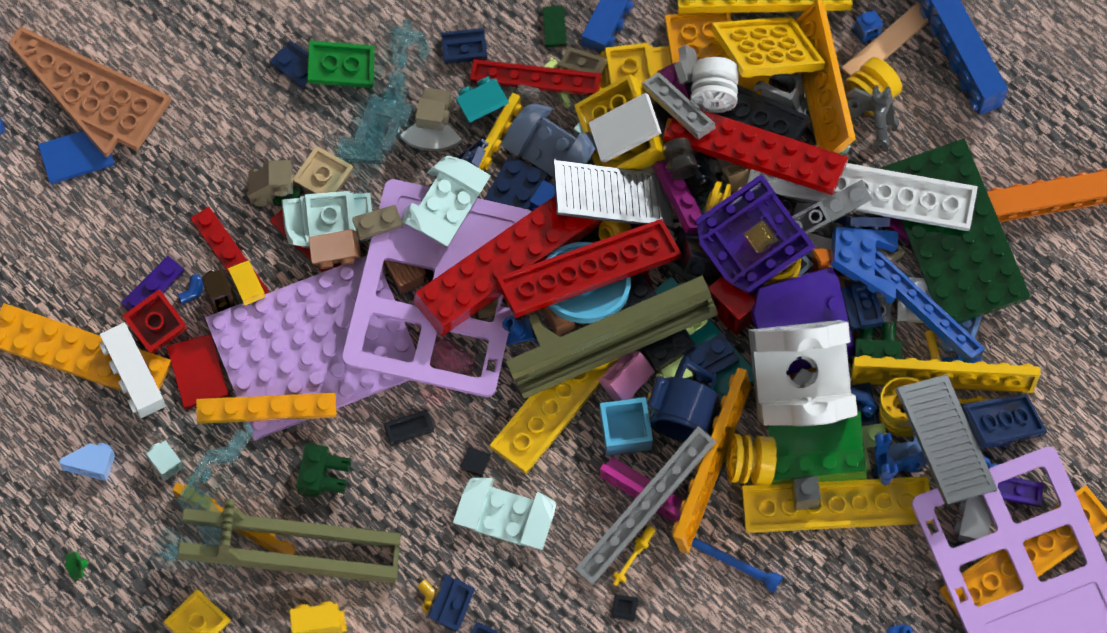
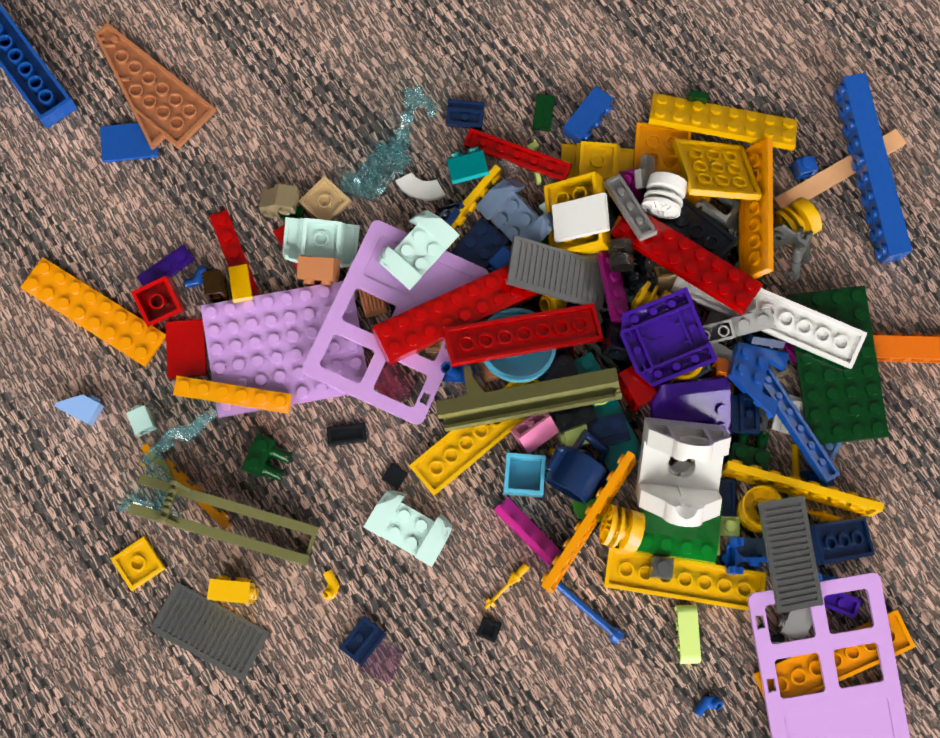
camera: 10 degrees right, 10 degrees up
green plant [64,552,88,580] -> none
white brick [99,322,166,418] -> none
dark blue plate [269,40,308,89] -> none
green plate [307,40,374,89] -> none
dark tan plate [352,205,403,240] -> none
dark tan brick [415,87,455,131] -> none
dark blue plate [426,574,476,632] -> none
dark tan plate [559,47,607,74] -> none
light grey plate [575,426,717,585] -> none
clear yellow brick [744,220,778,253] -> none
blue arm [851,387,877,417] -> none
none -> yellowish green beam [675,604,701,664]

